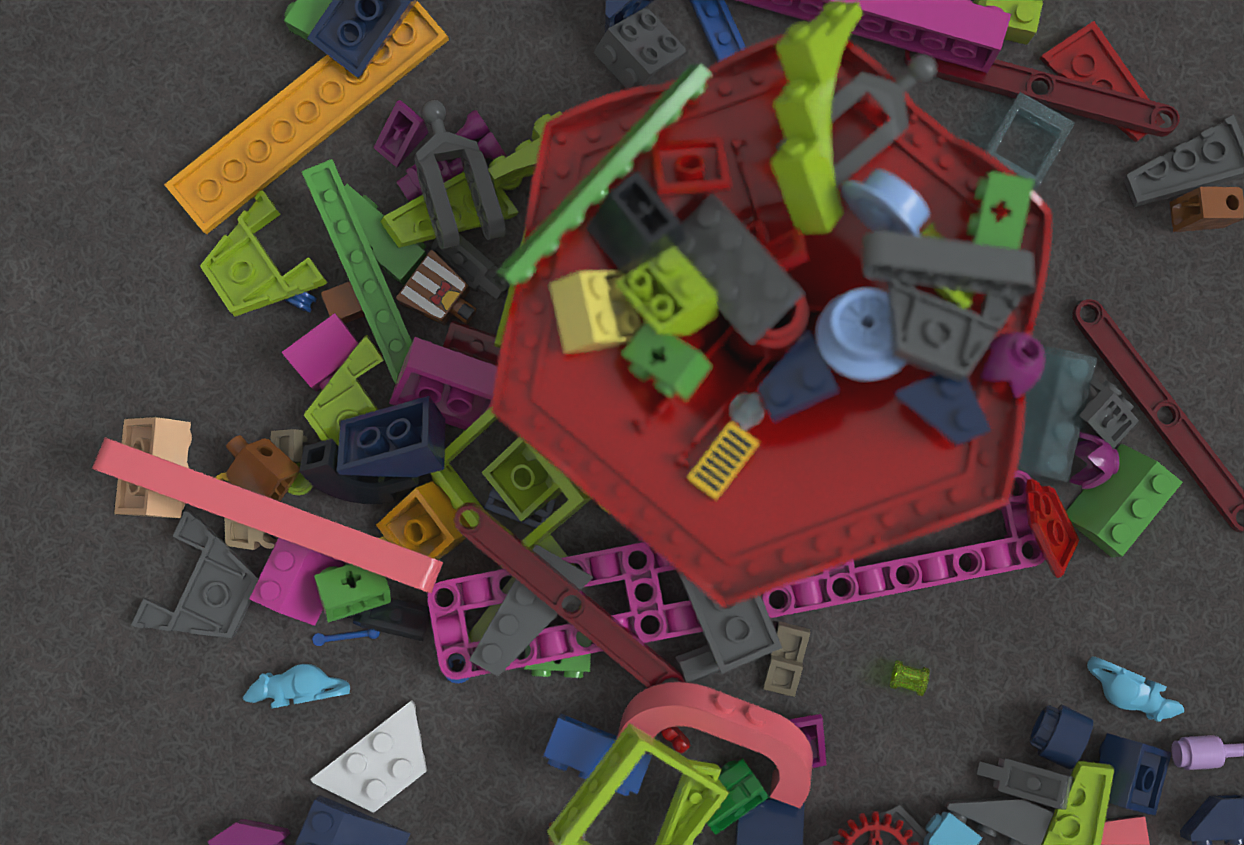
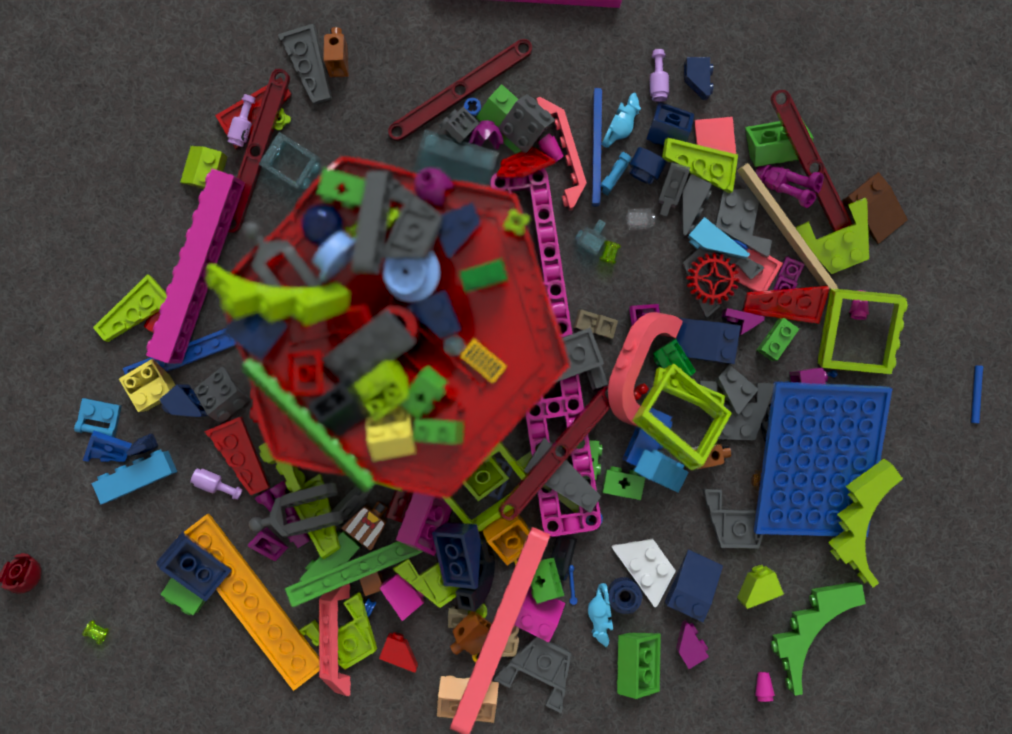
camera: 80 degrees left, 5 degrees up
none -> lavender piece [190,468,243,500]
none -> red wing [204,417,270,495]
none -> dark blue slope [223,312,288,360]
none -> lavender piece [227,94,255,147]
none -> lime plate [275,108,291,130]
none -> clear blue cylinder [301,204,344,247]
none -> coral slope [319,583,351,696]
none -> red slope [379,632,418,673]
none -> bright green brick [413,419,464,444]
none -> green brick [459,259,509,293]
none -> blue bush [464,98,481,117]
none -> dark grey bracket [499,94,555,153]
none -> lime plate [504,210,529,235]
none -> coral slope [536,97,587,211]
none -> dark pink cone [538,133,564,162]
none -> clear light blue brick [575,219,606,257]
none -> blue tile [592,88,602,206]
none -> dark azure plate [601,152,632,196]
none -> bright green brick [601,466,645,500]
none -> dark blue piece [608,577,642,614]
none -> bright green slope [617,633,661,699]
none -> clear brick [626,208,655,231]
none -> dark azure brick [634,449,689,493]

